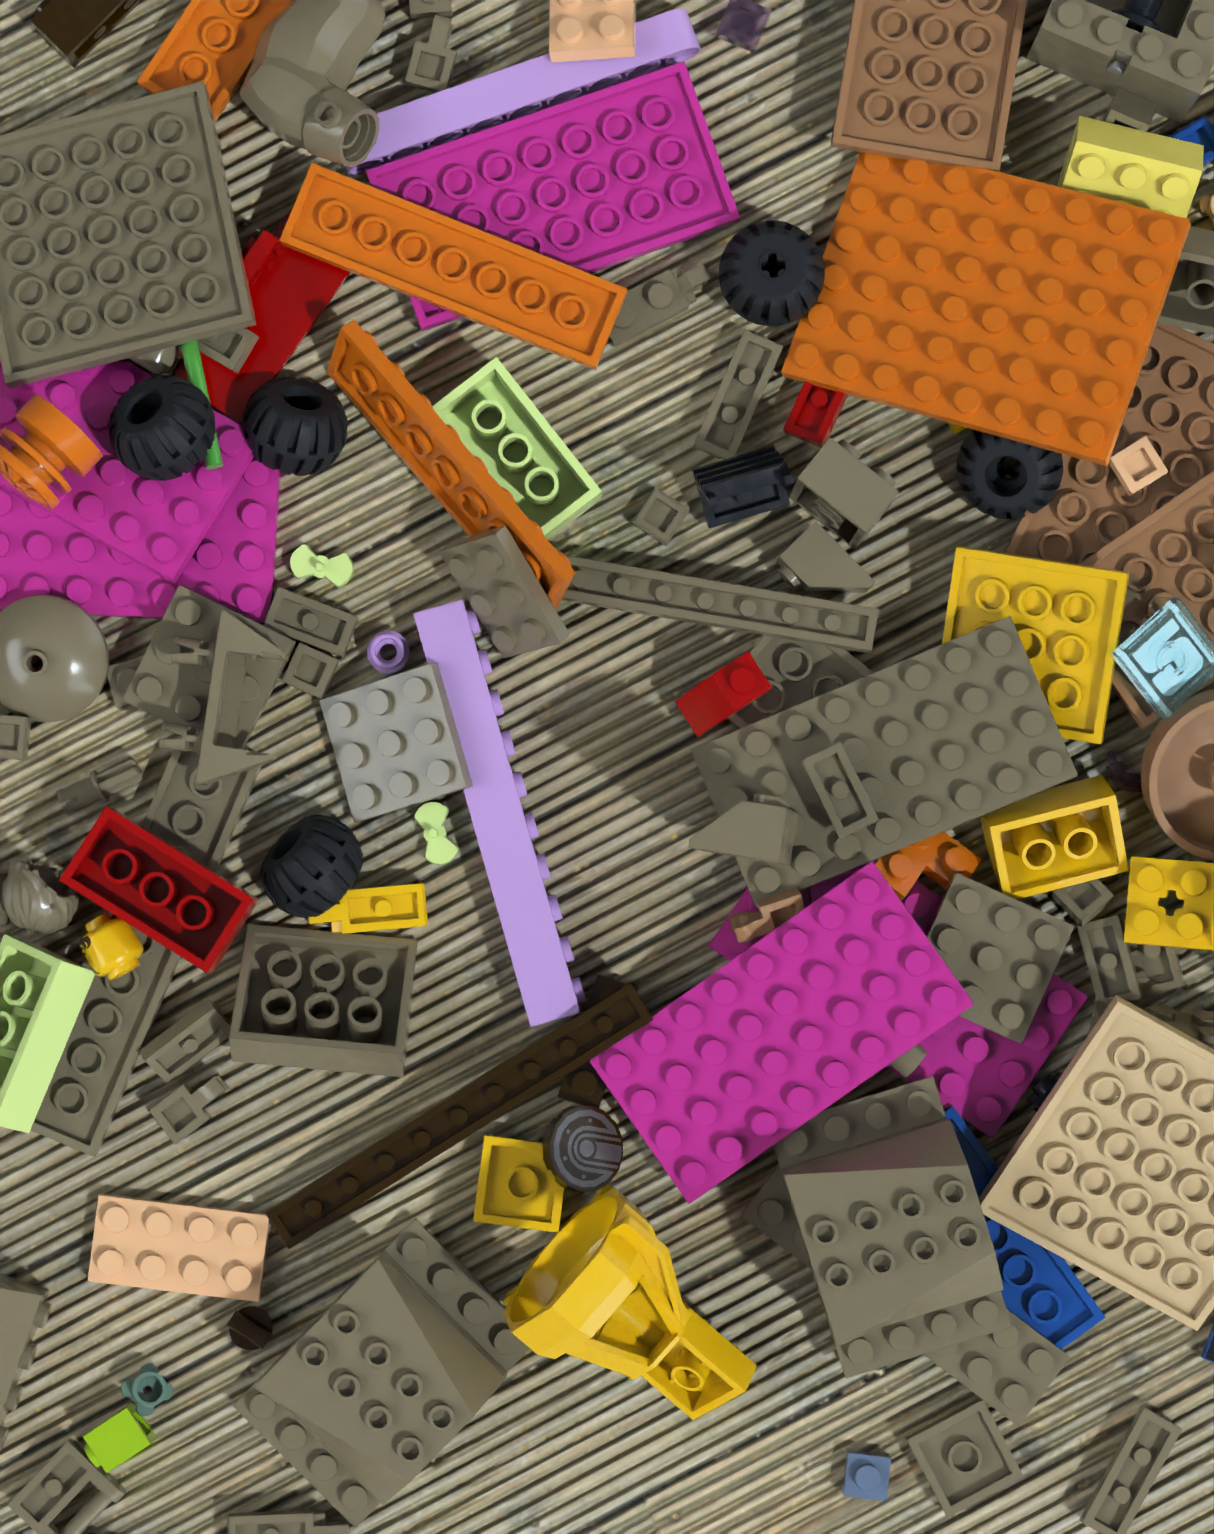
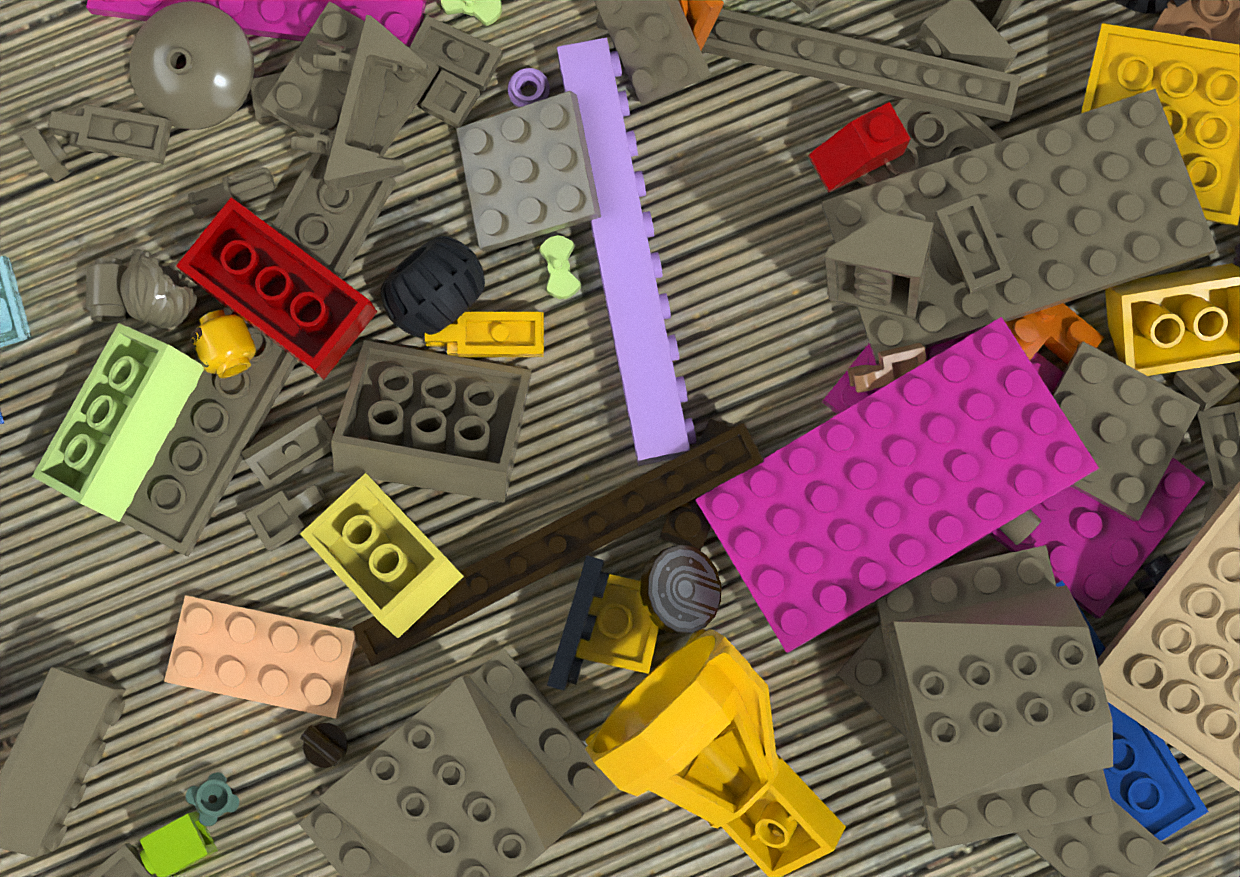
camera: 10 degrees right, 5 degrees down
none -> light yellow brick [300,473,464,638]
none -> black plate [547,555,610,691]

